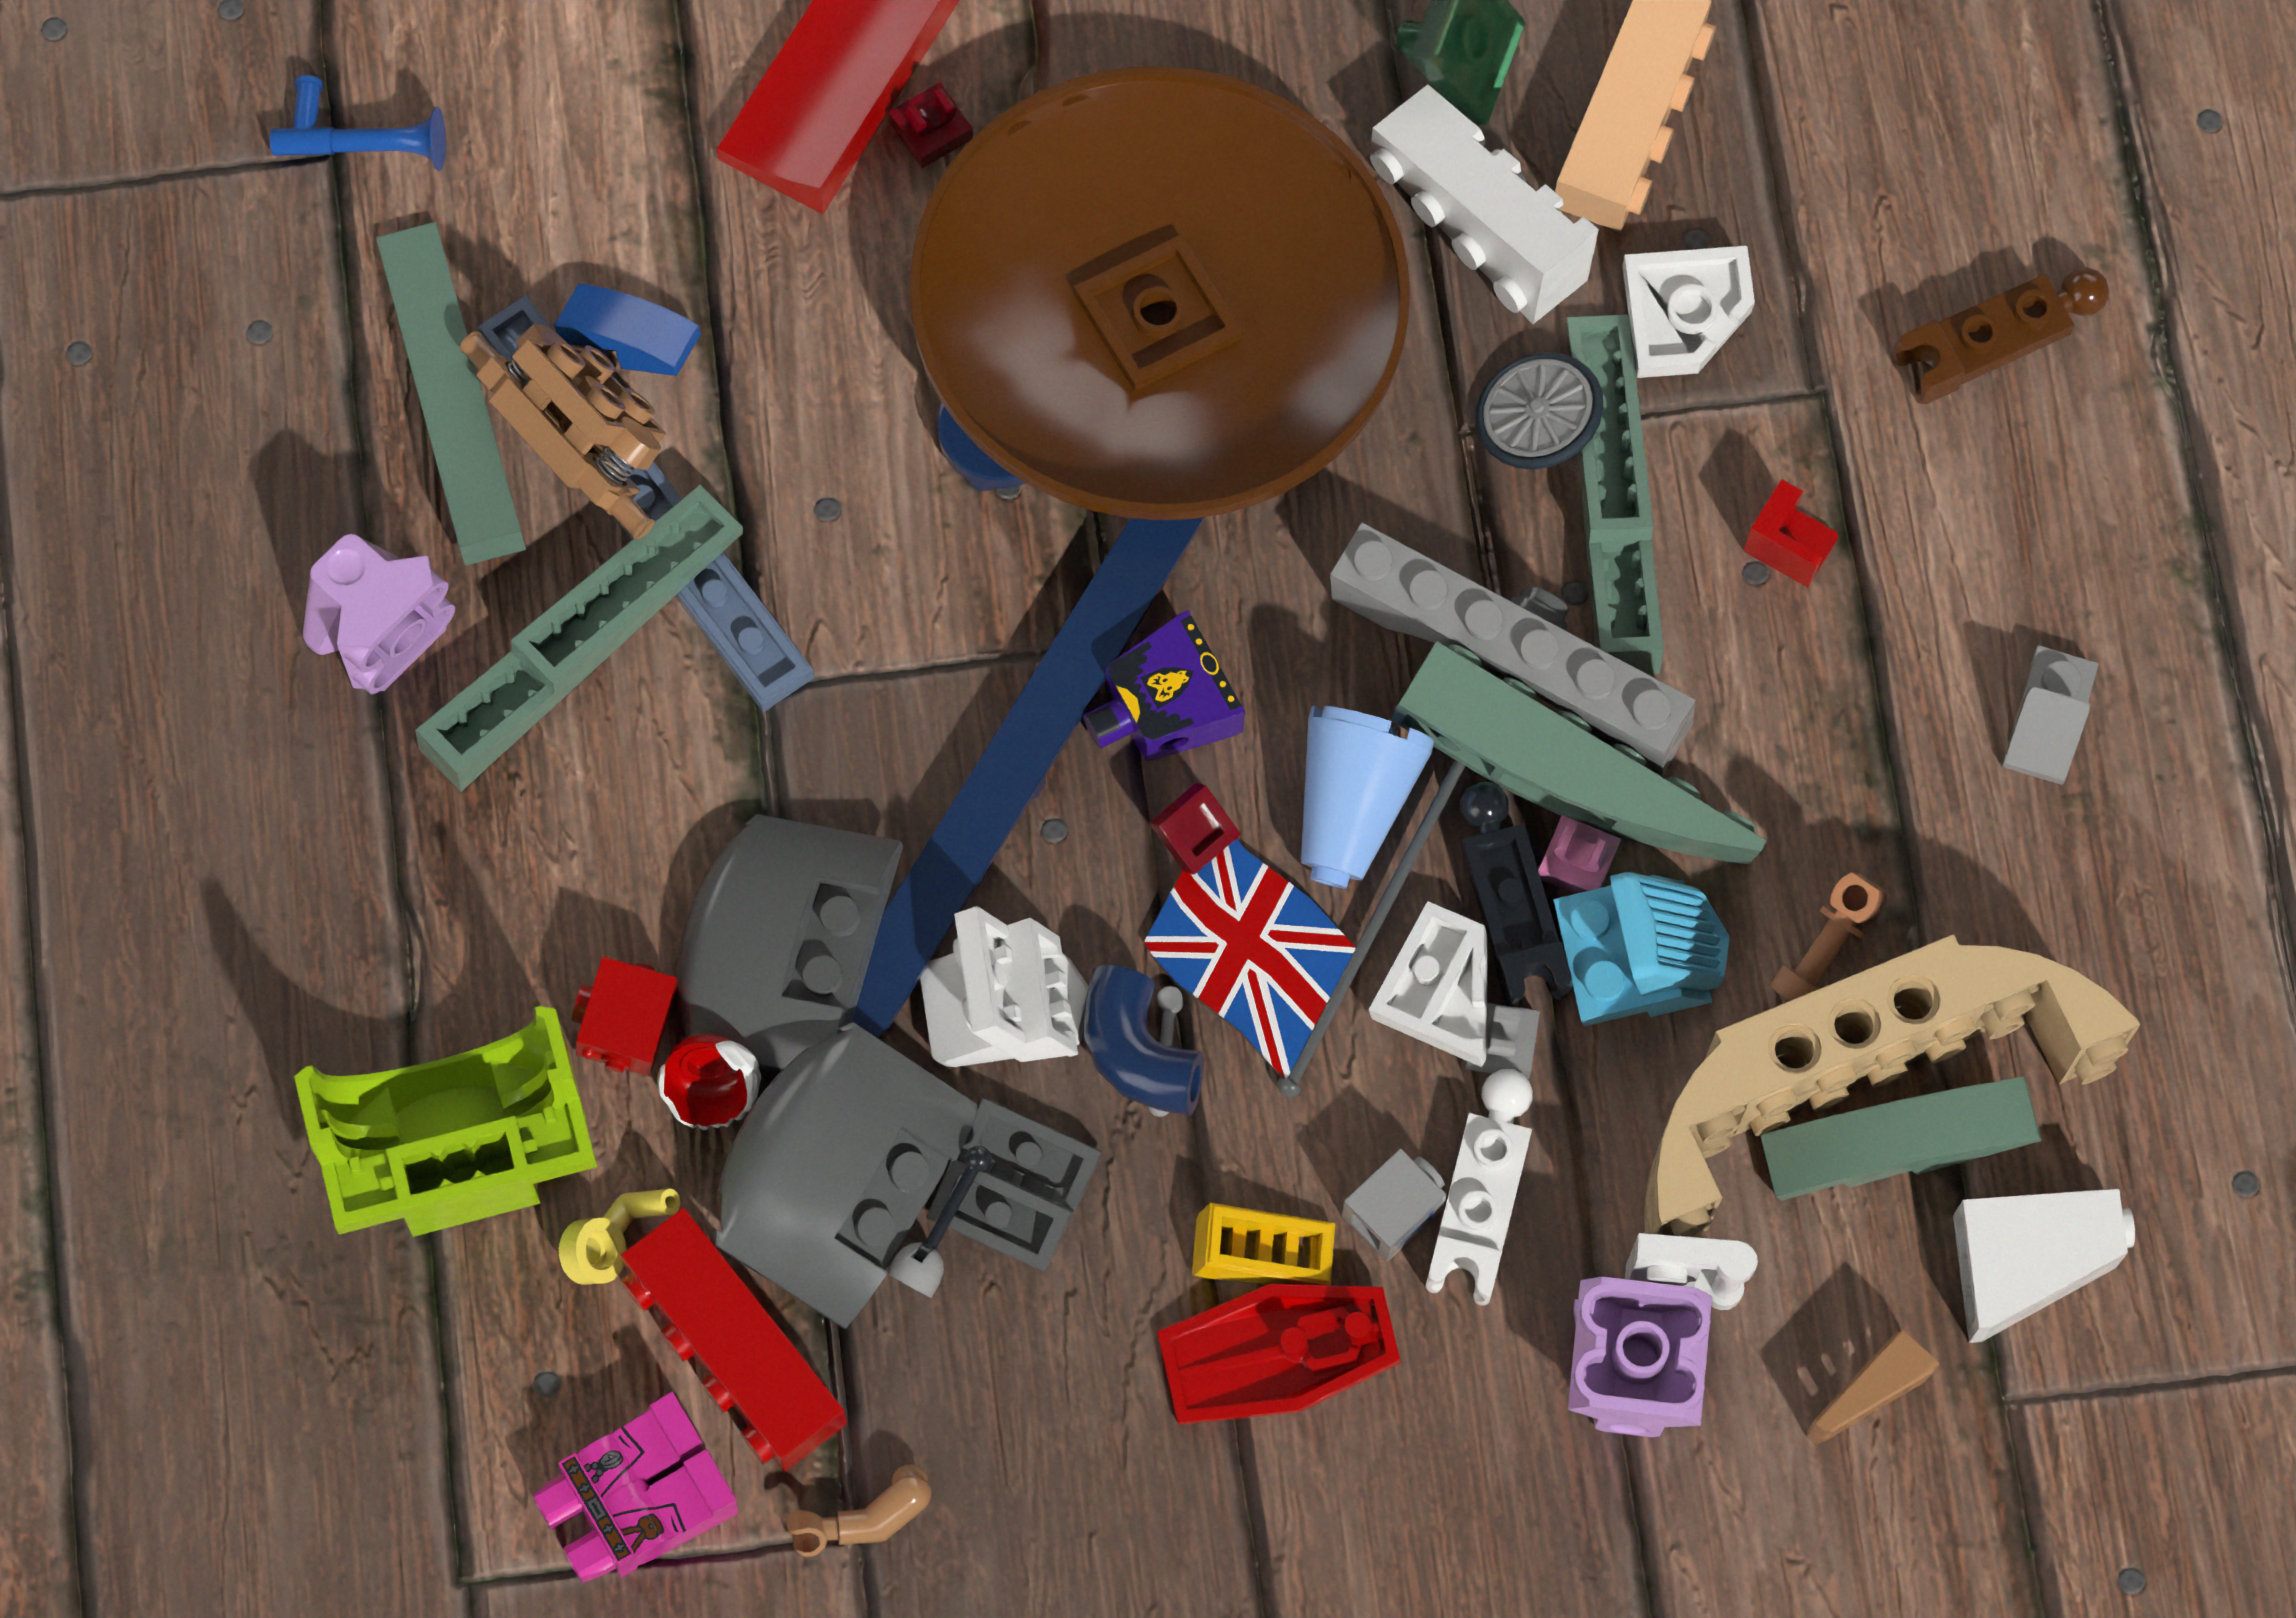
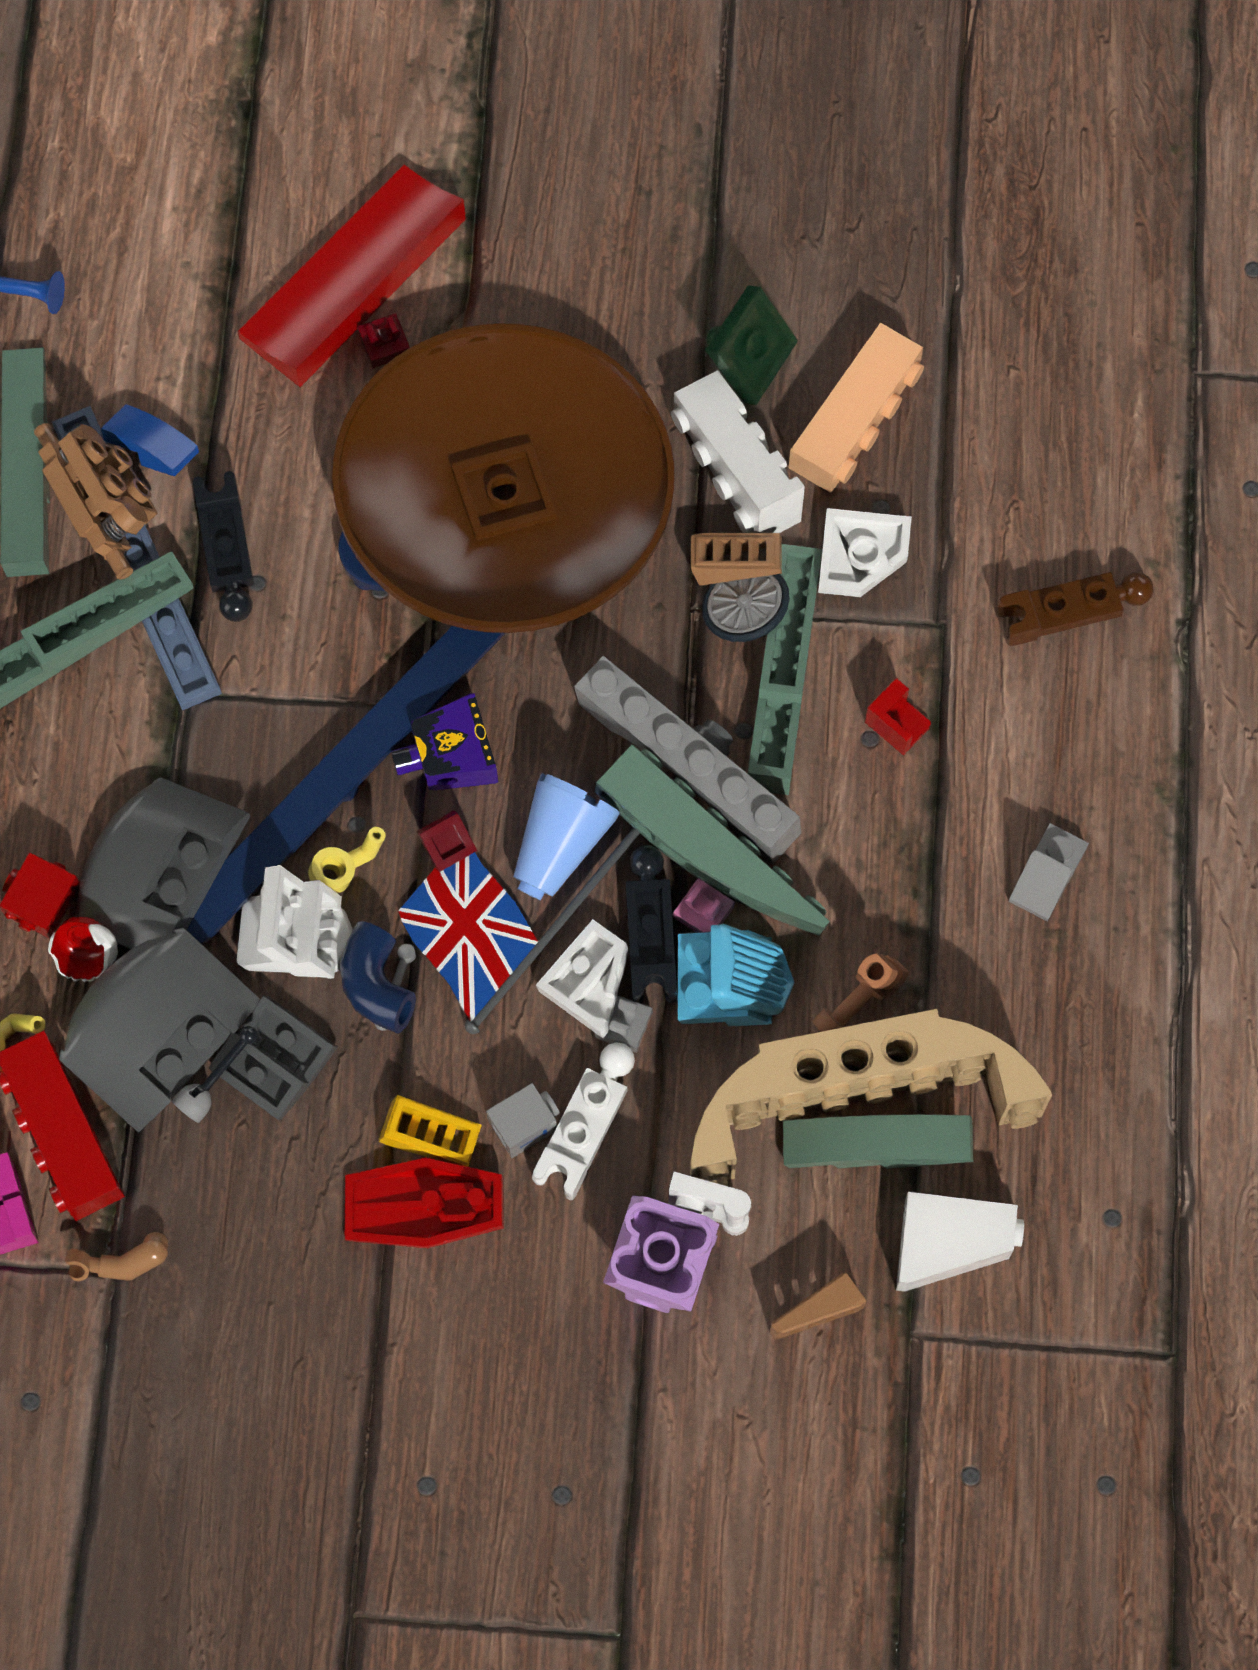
camera: 15 degrees right, 0 degrees up
none -> black plate [193,471,255,622]
none -> light yellow plate [308,827,386,893]
none -> medium nougat slope [691,533,782,586]

